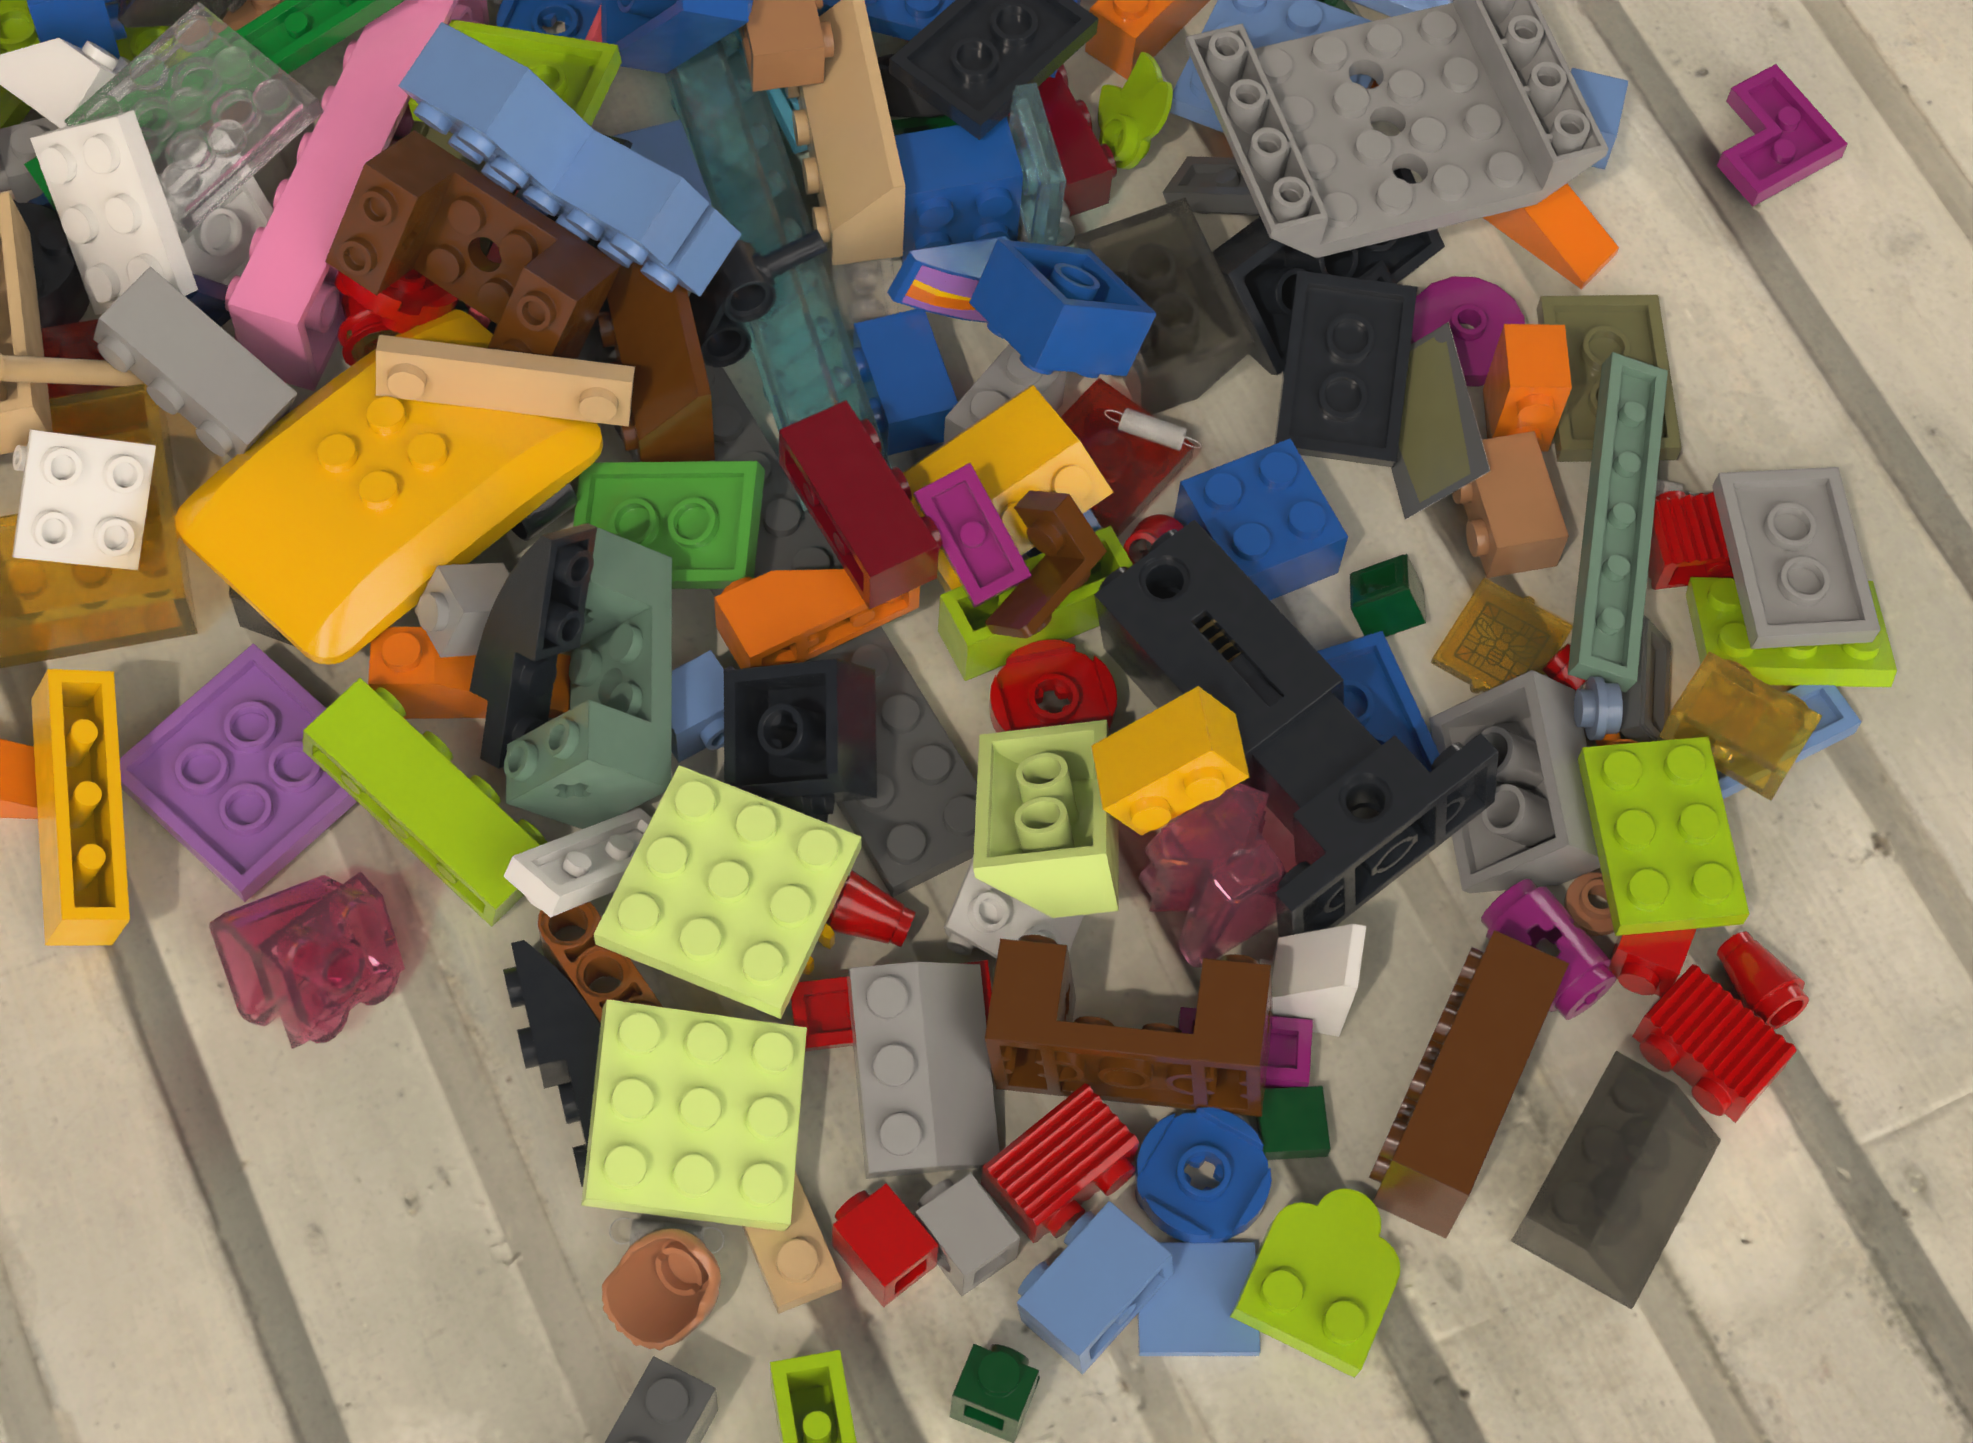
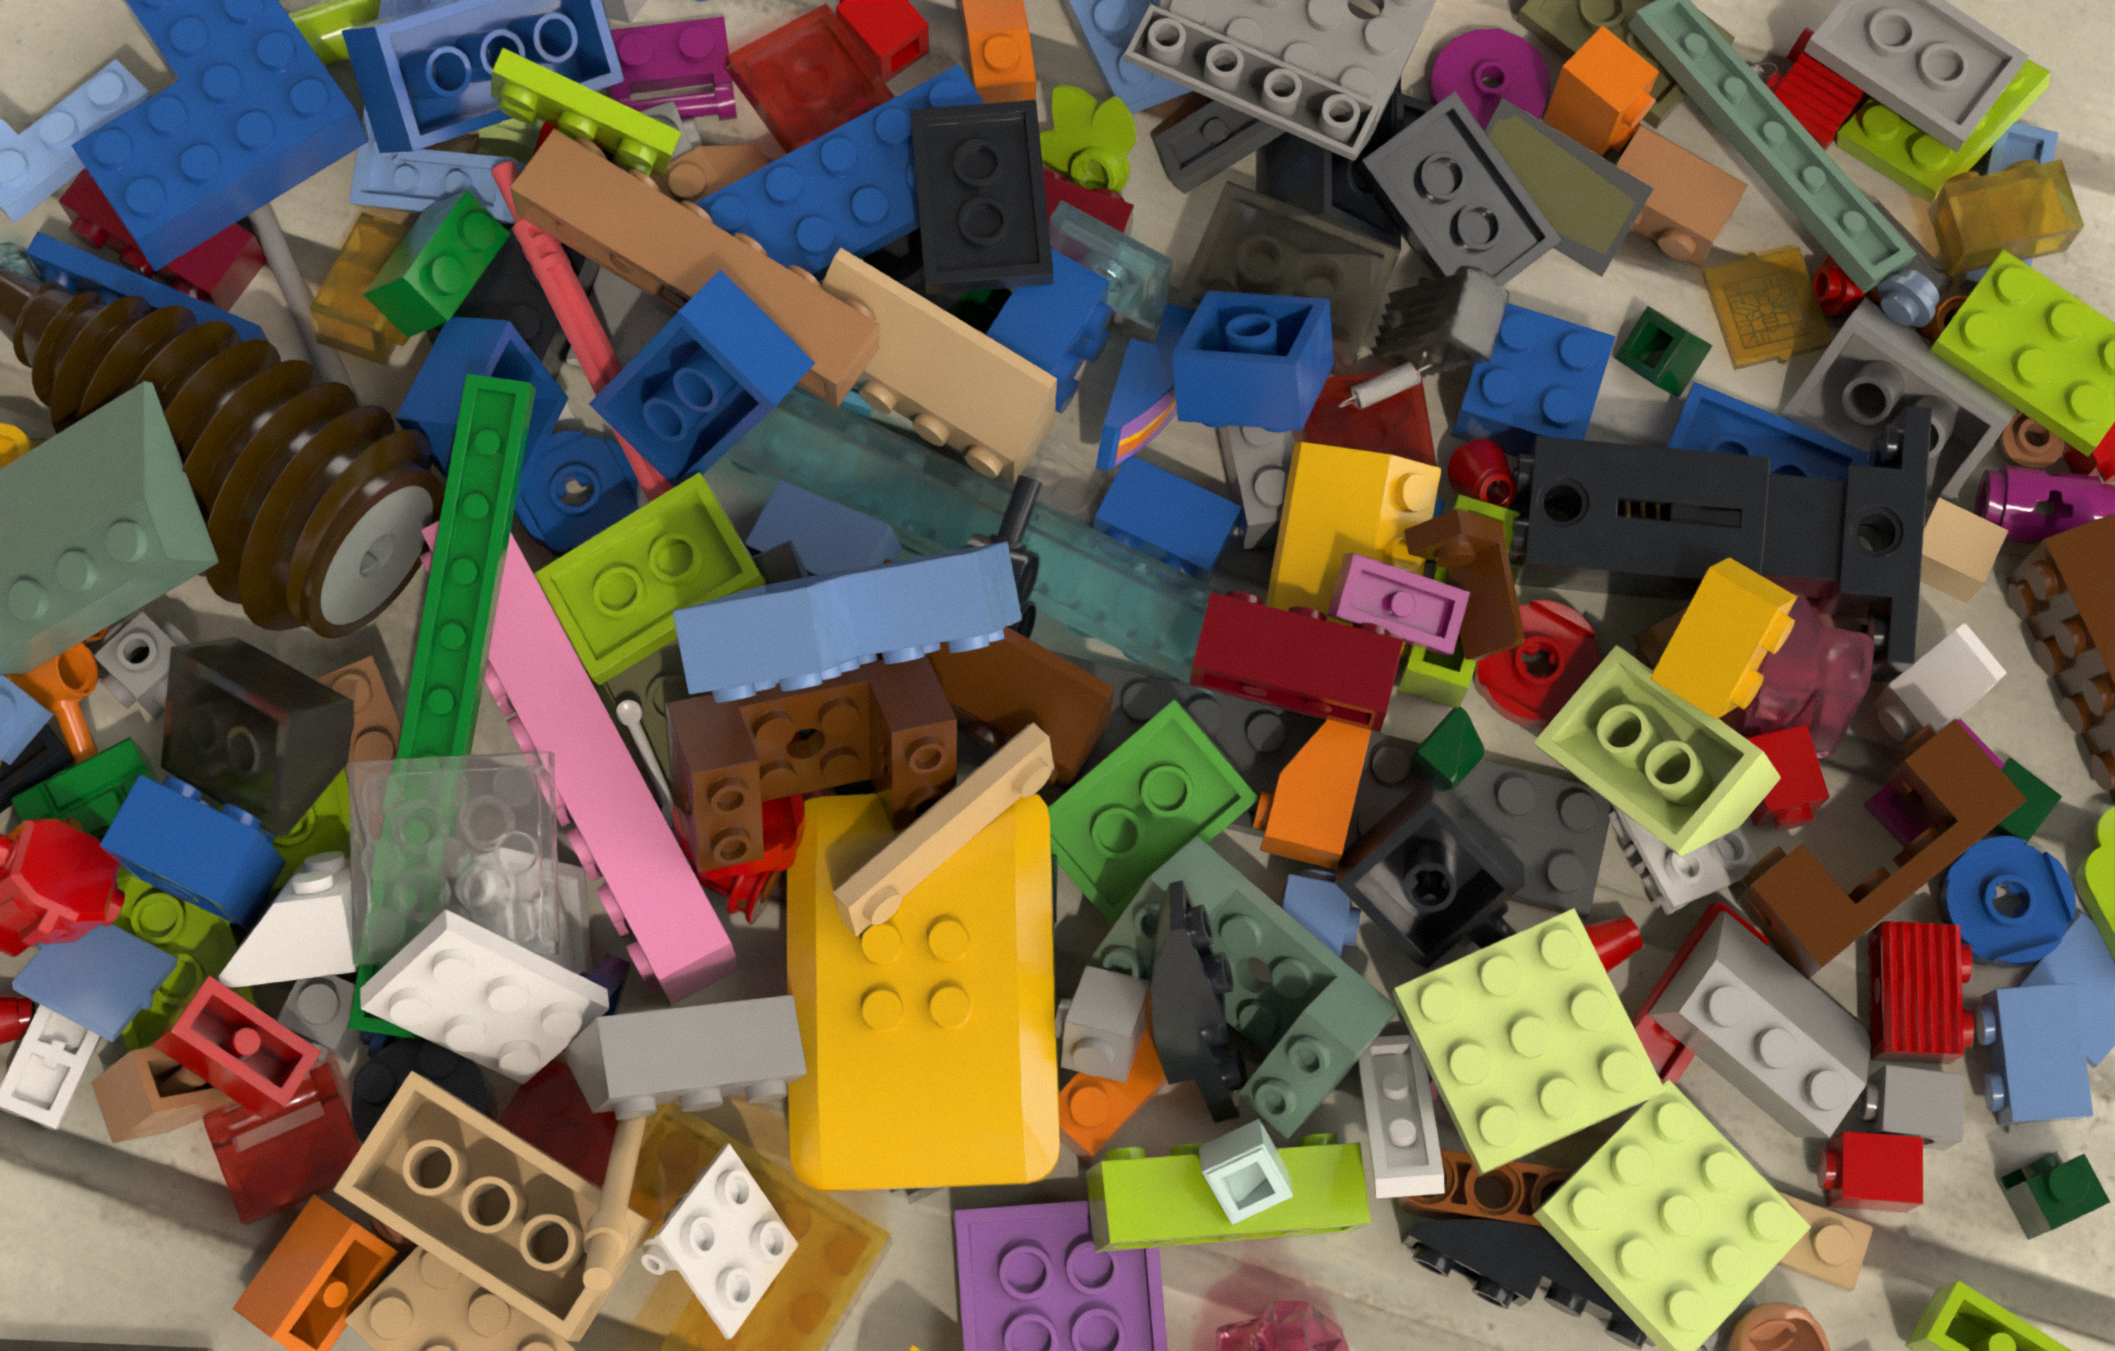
camera: 45 degrees left, 10 degrees up
none -> light aqua slope [1199,1119,1293,1225]
none -> clear smoke brick [1371,266,1510,378]
none -> dark green slope [1410,706,1485,792]
none -> red brick [1746,724,1830,831]
none -> tan brick [1920,498,2008,603]

